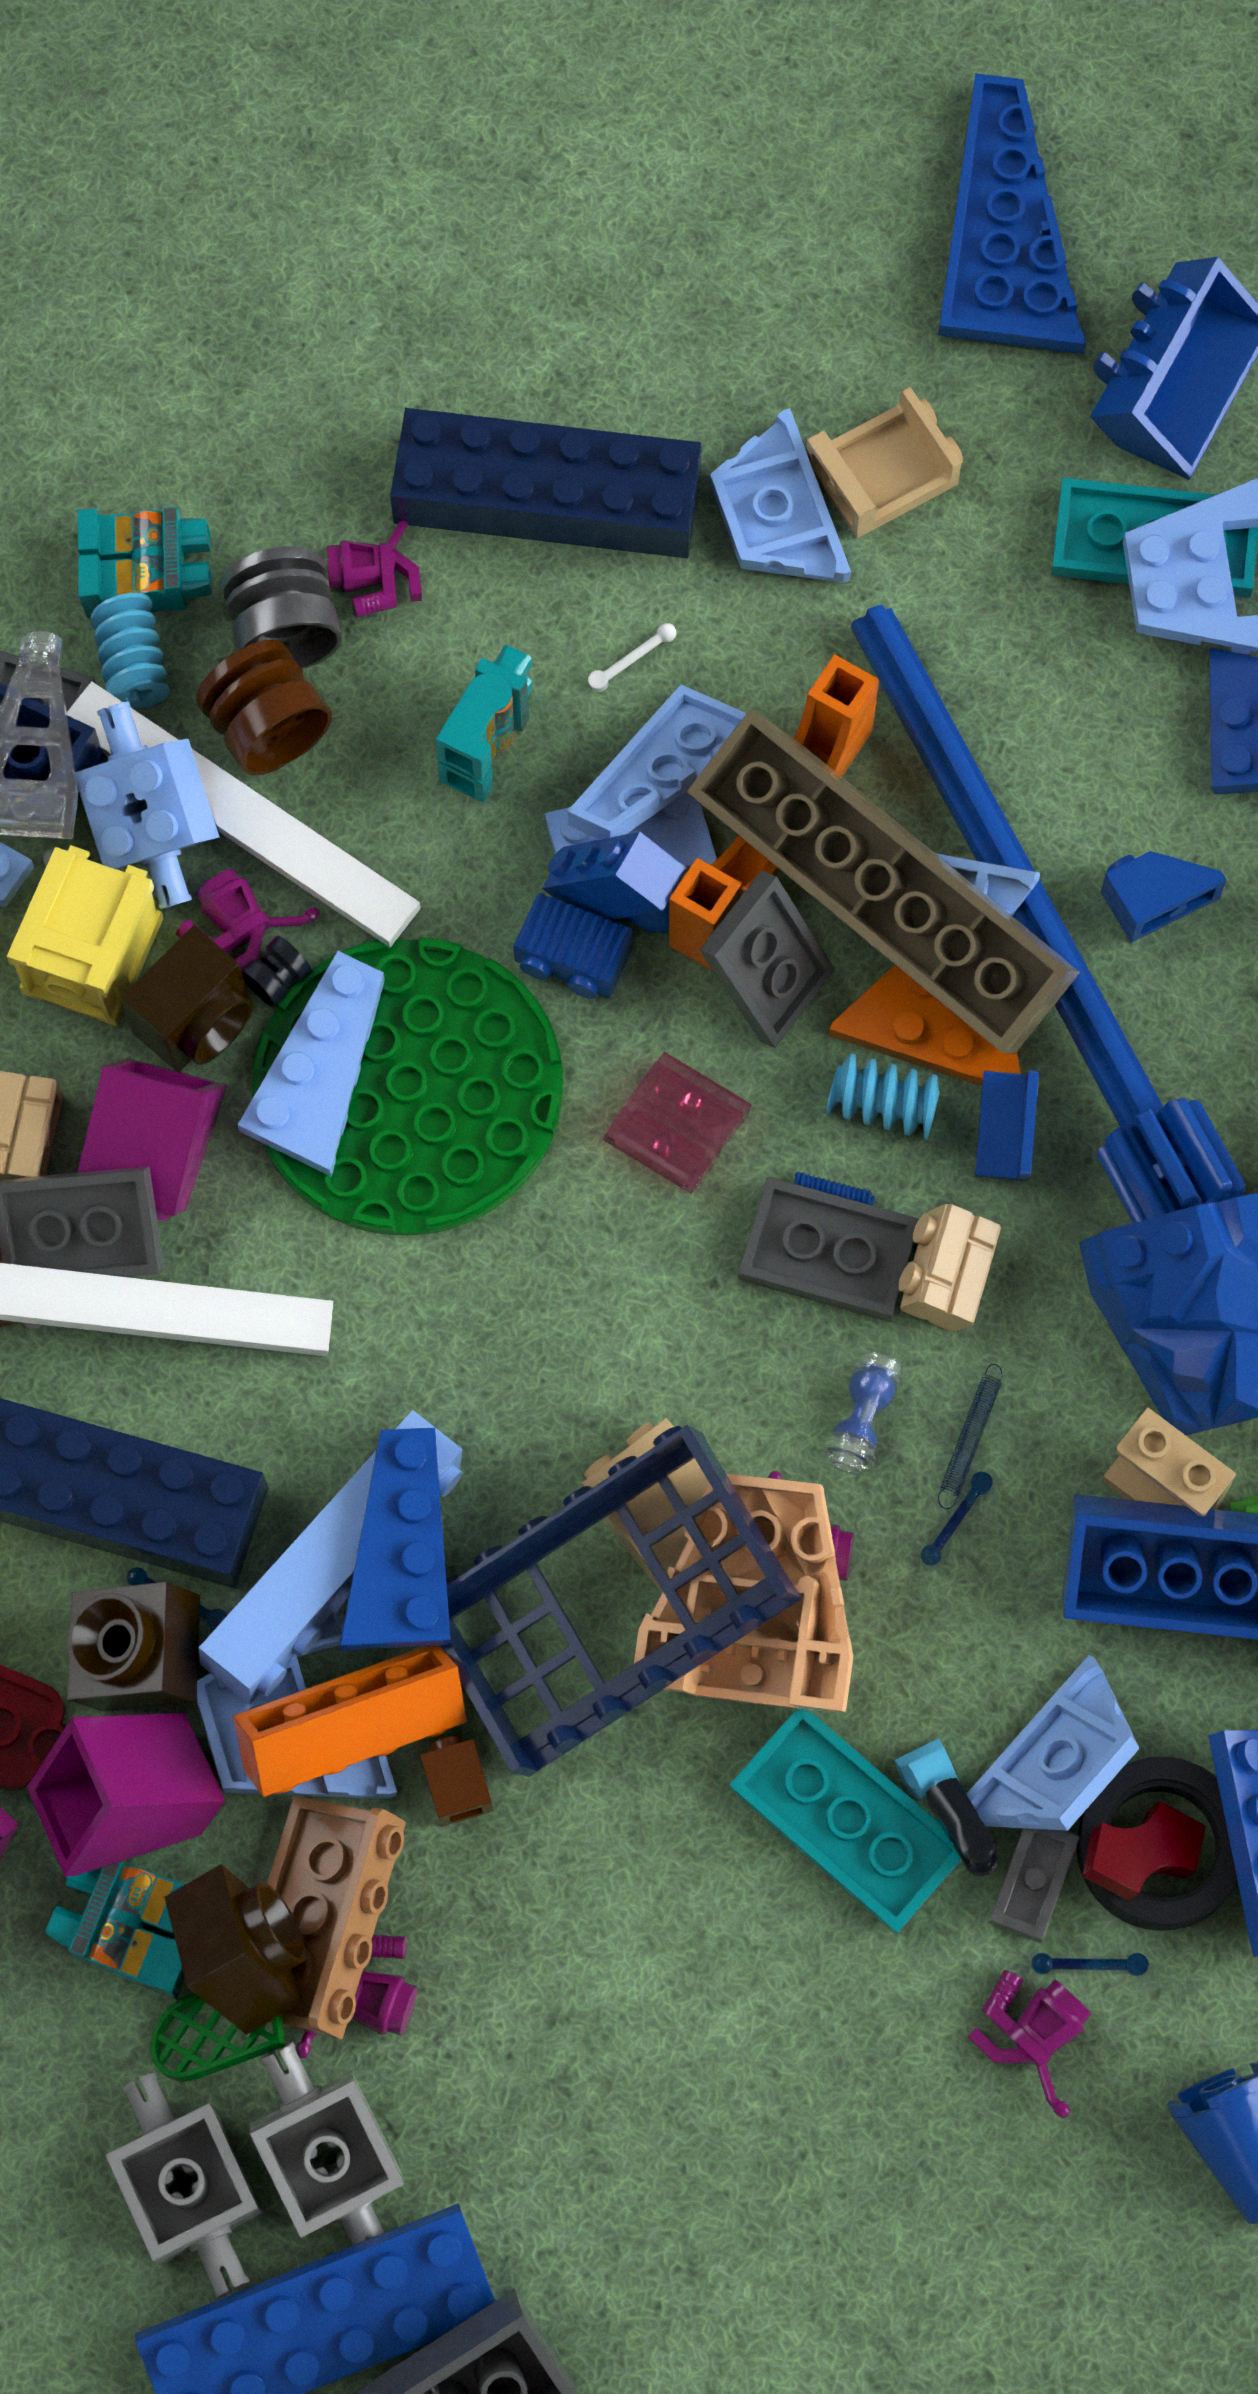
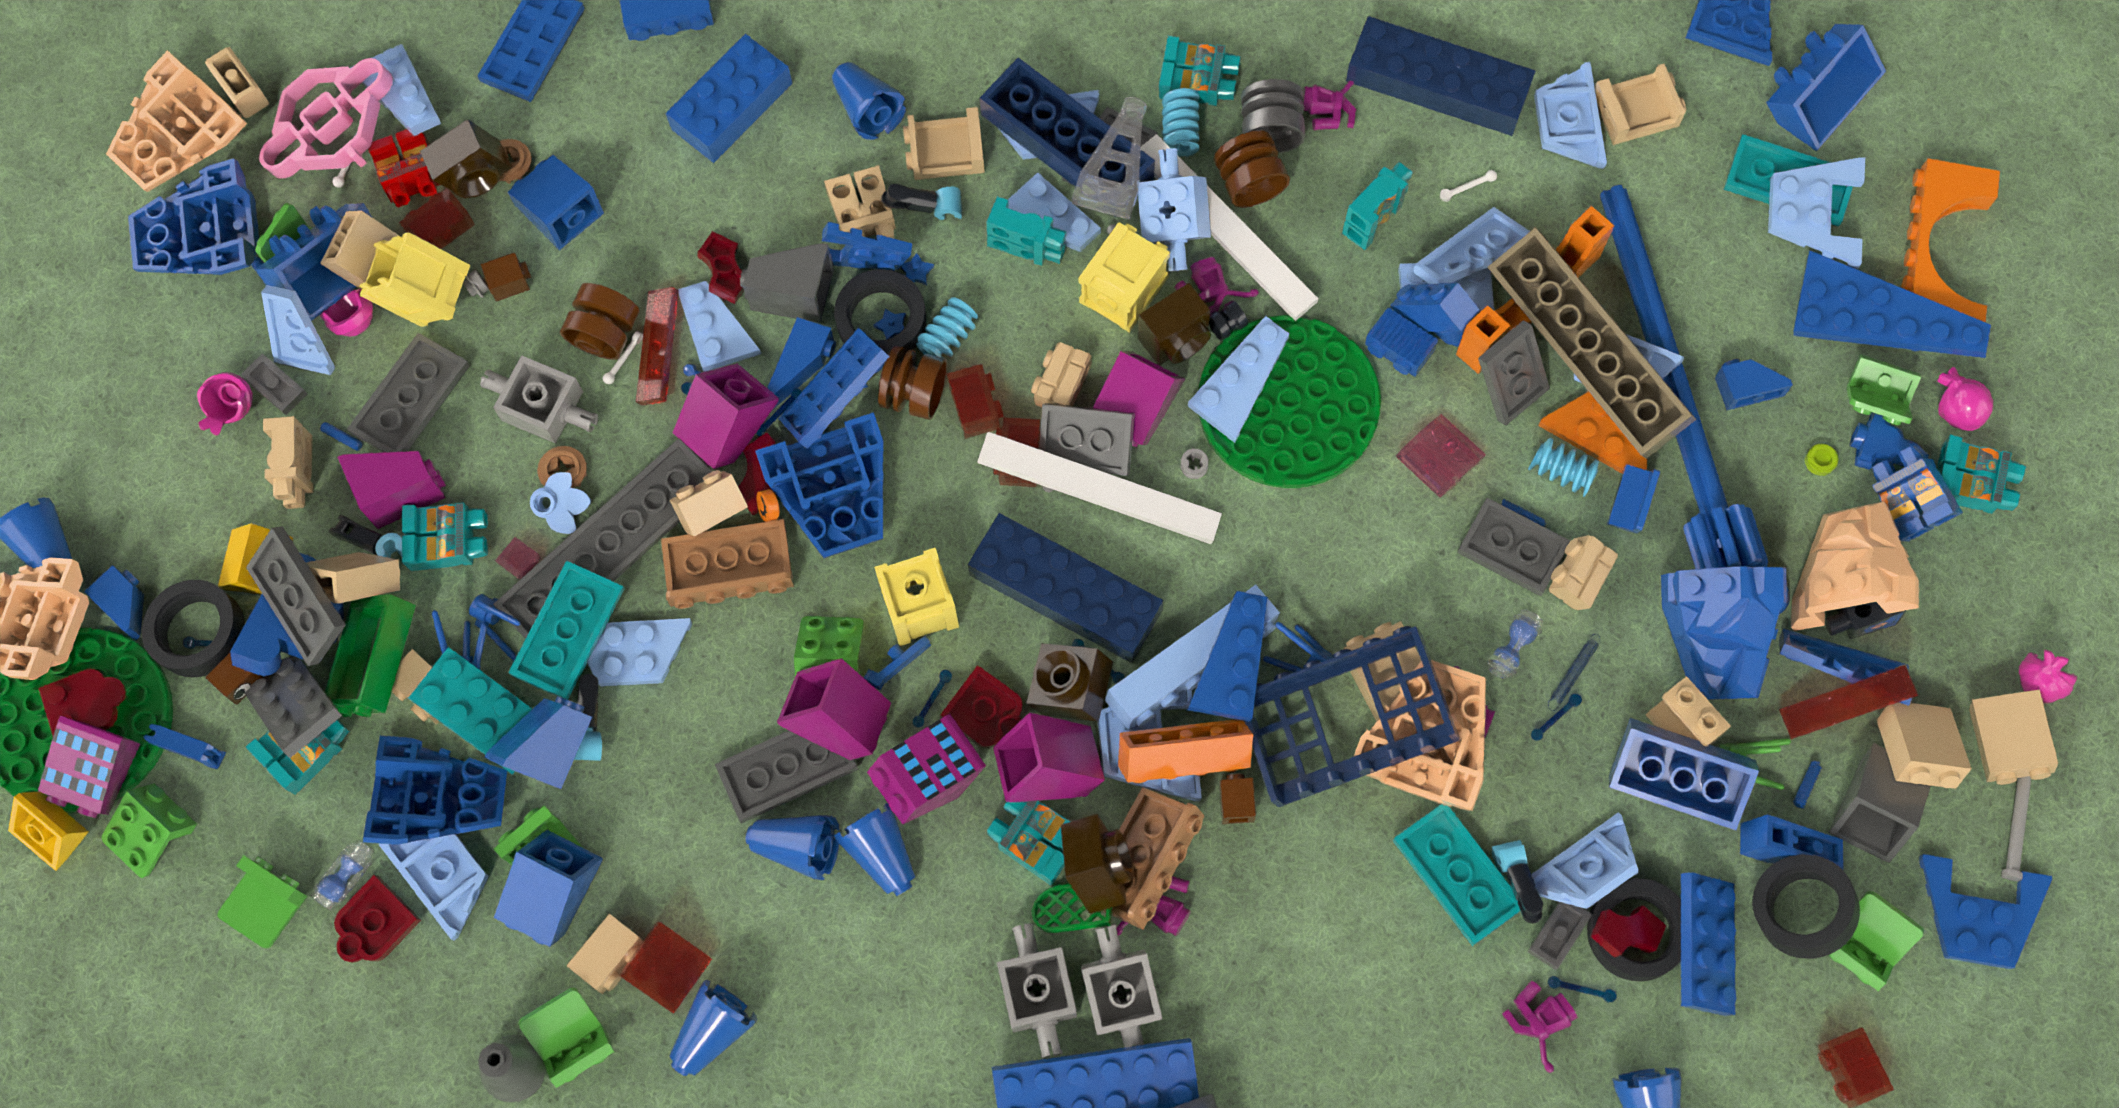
camera: 15 degrees right, 0 degrees up
none -> light grey bush [1181,449,1208,479]
none -> blue plant [1263,622,1333,673]

